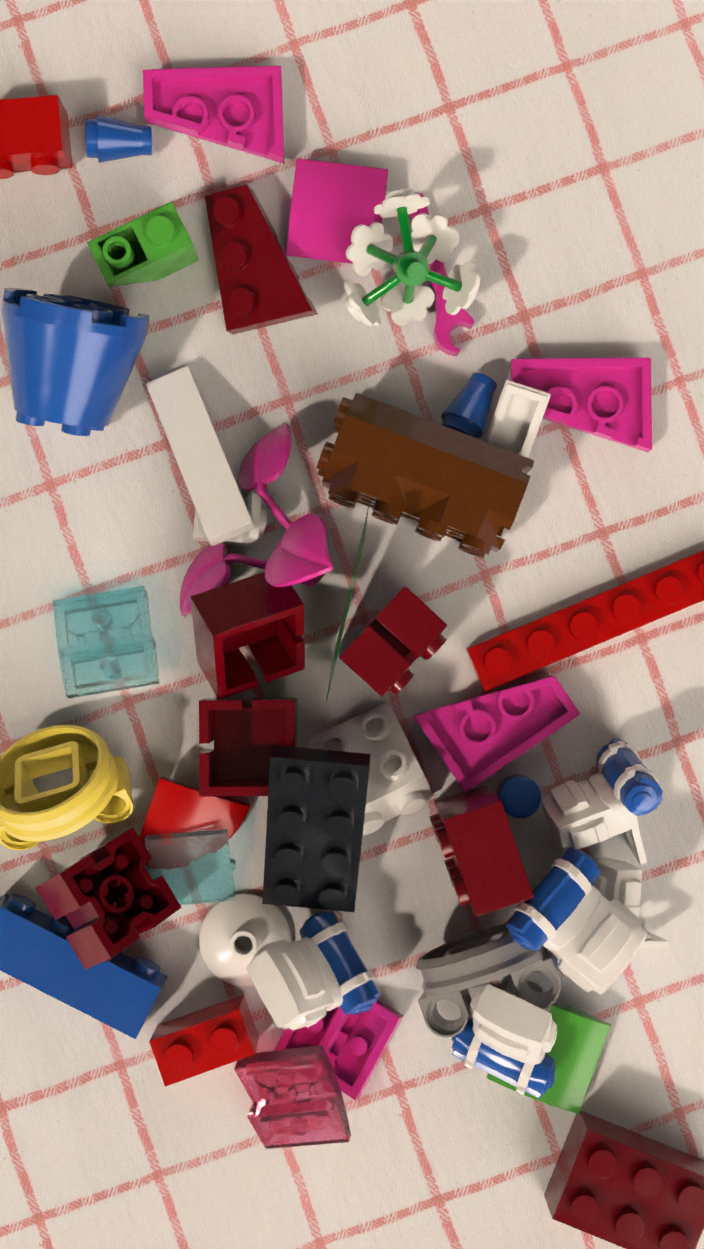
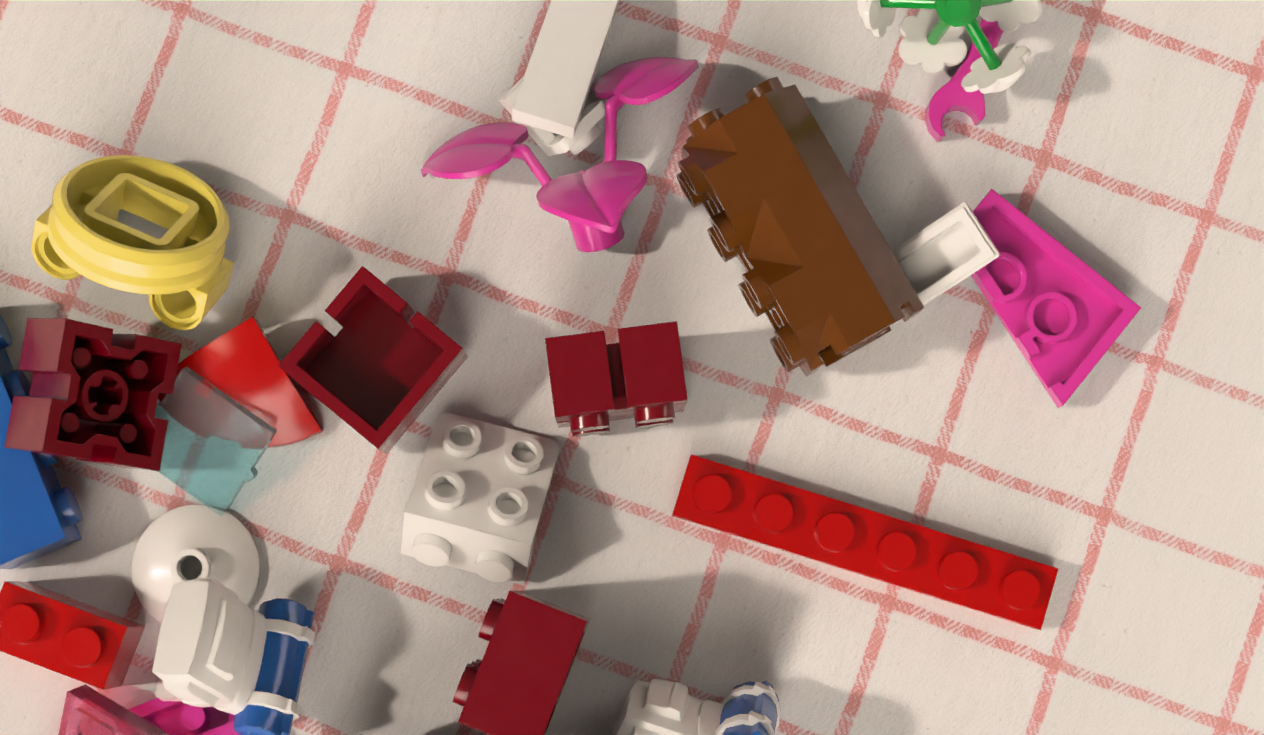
camera: 40 degrees right, 5 degrees down
clear light blue slope [53,586,160,699] -> none
dark red piece [190,572,305,700] -> none
black plate [262,745,371,912] -> none
green sticker [326,507,369,702] -> none
dark pink wing [412,675,580,793] -> none
blue cone [441,373,497,438] -> none
blue piece [497,774,541,818] -> none

